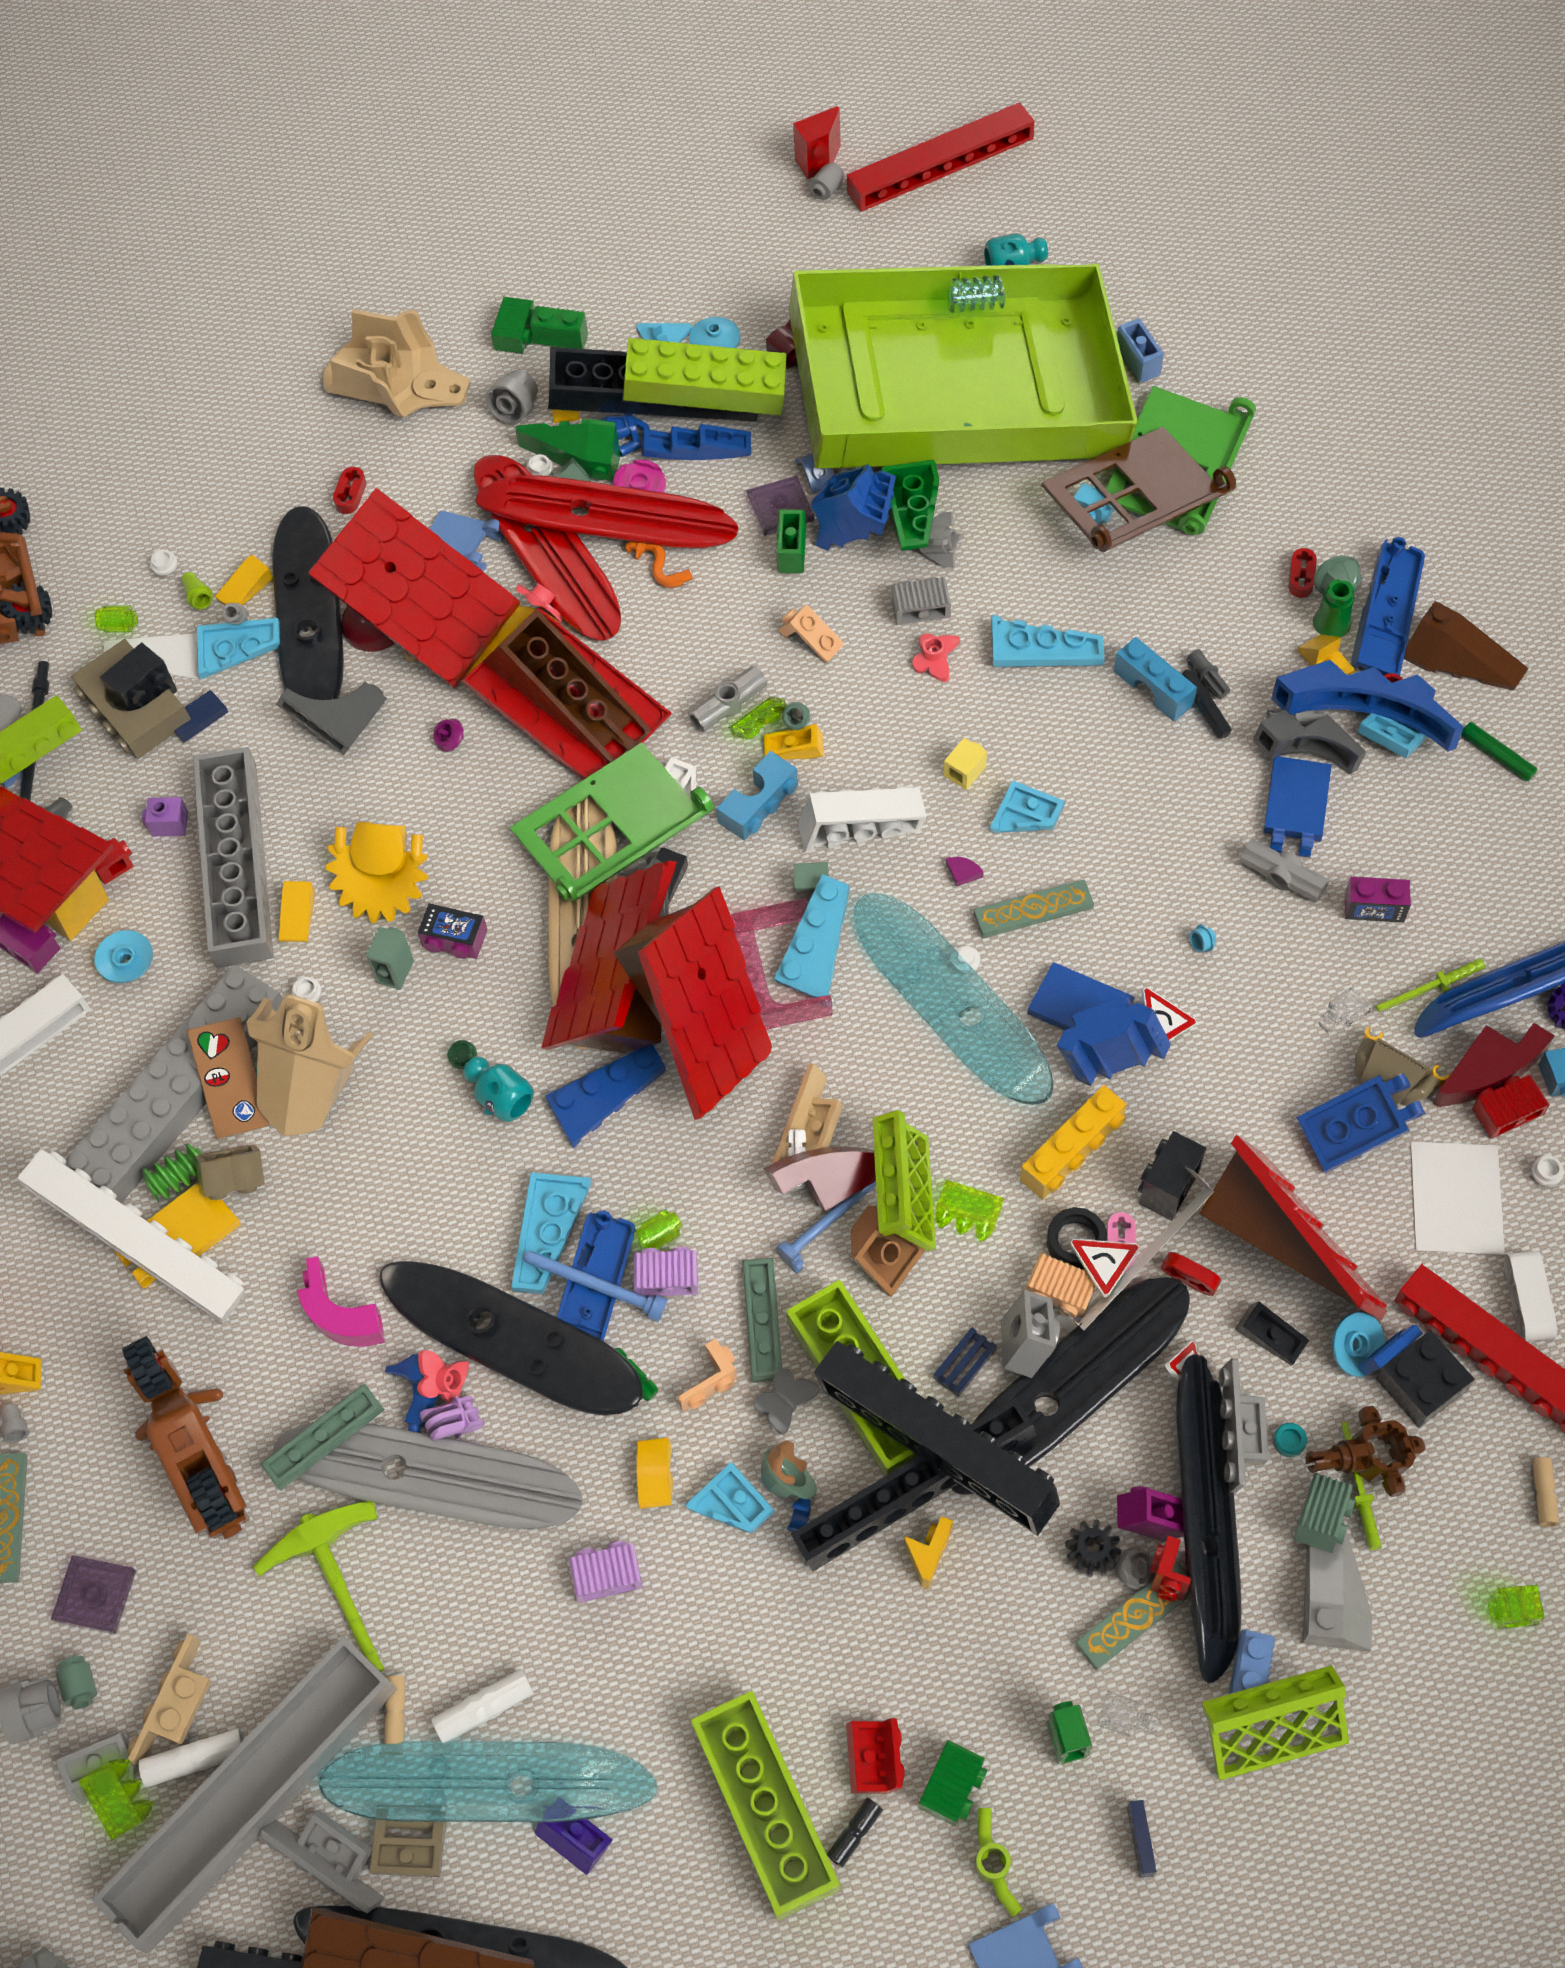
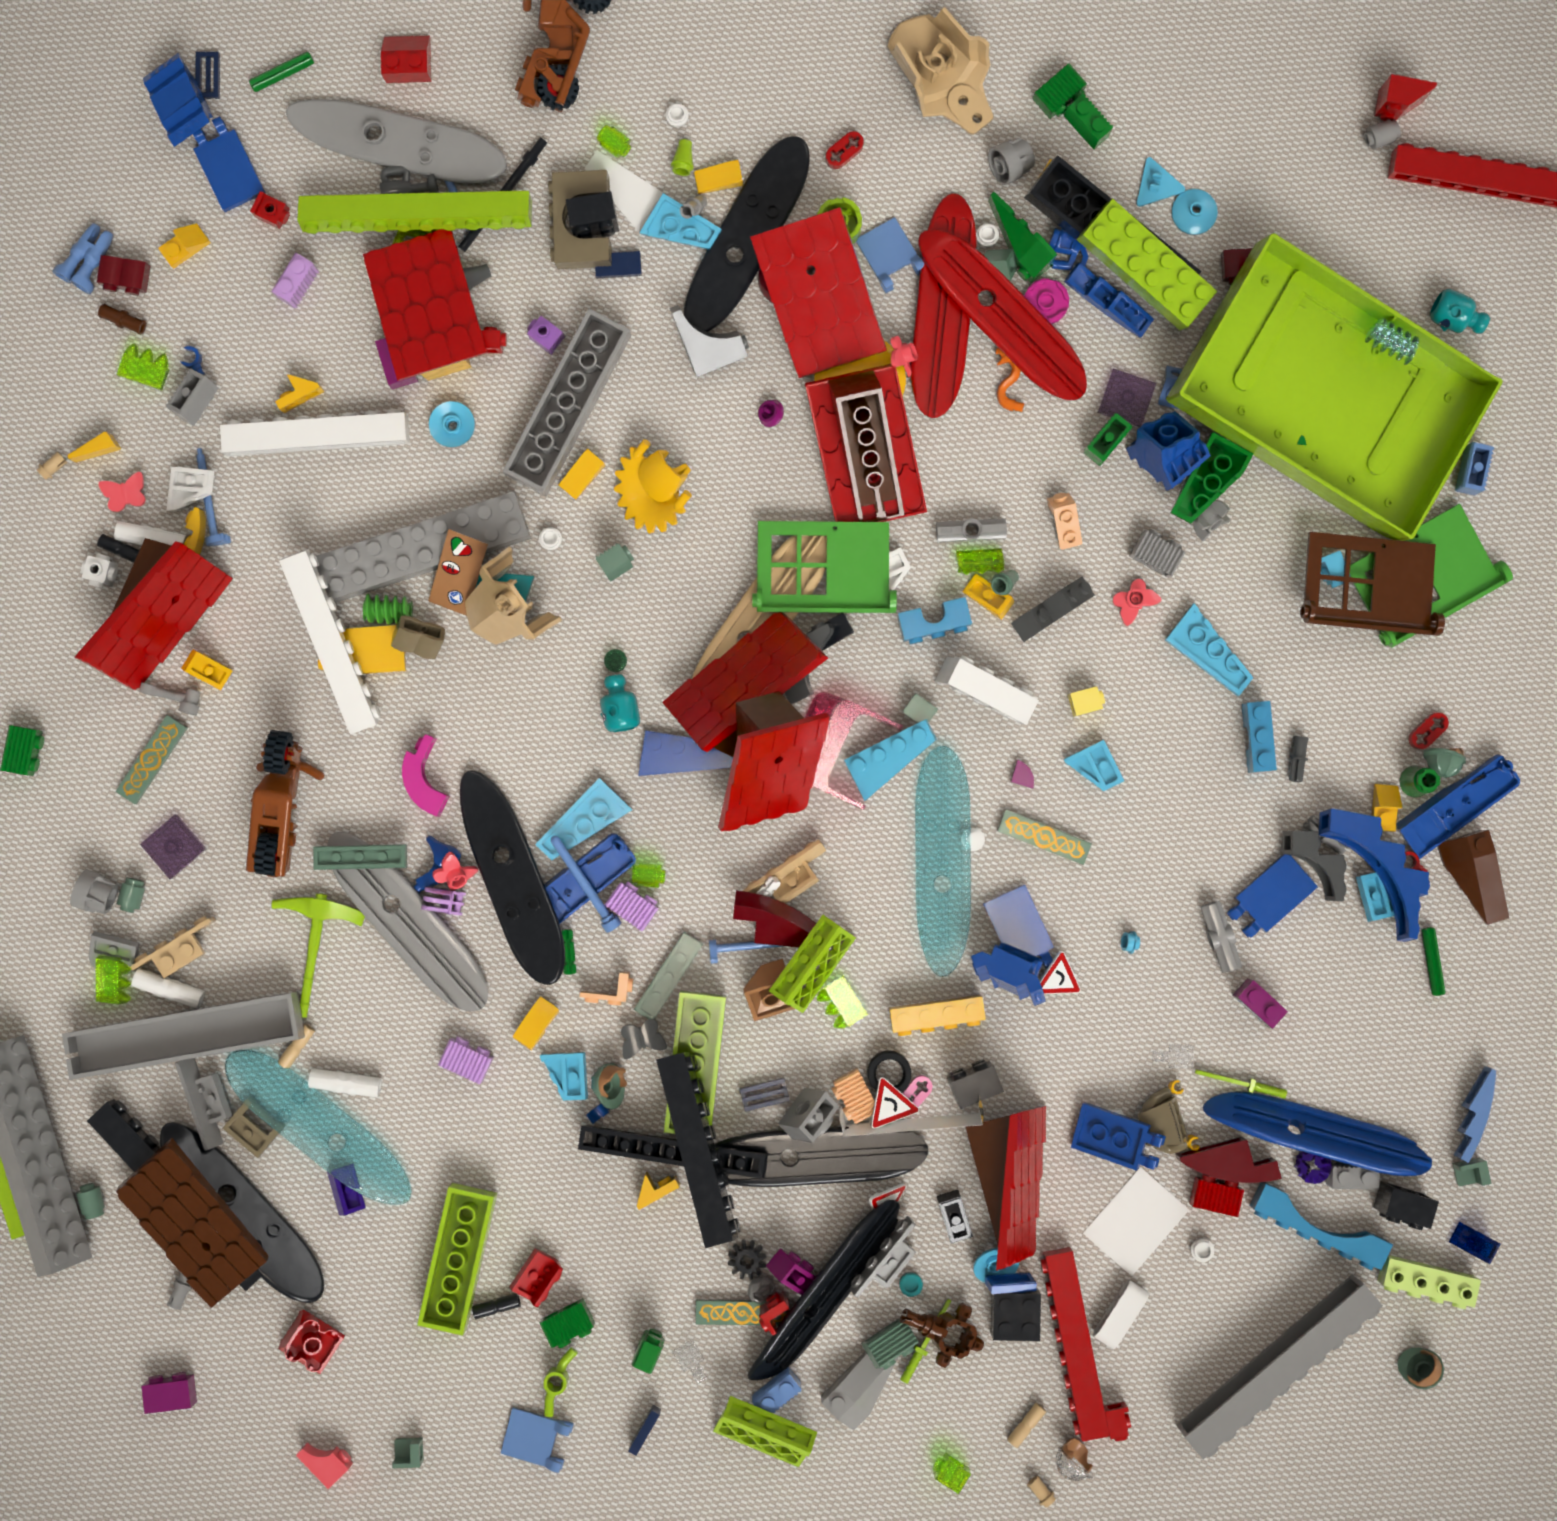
camera: 35 degrees right, 25 degrees up
brick [417,903,488,959] -> none
red beam [1161,1252,1221,1296] -> none
black axle [1182,669,1232,739] -> none
none -> dark grey arch [1011,576,1095,642]

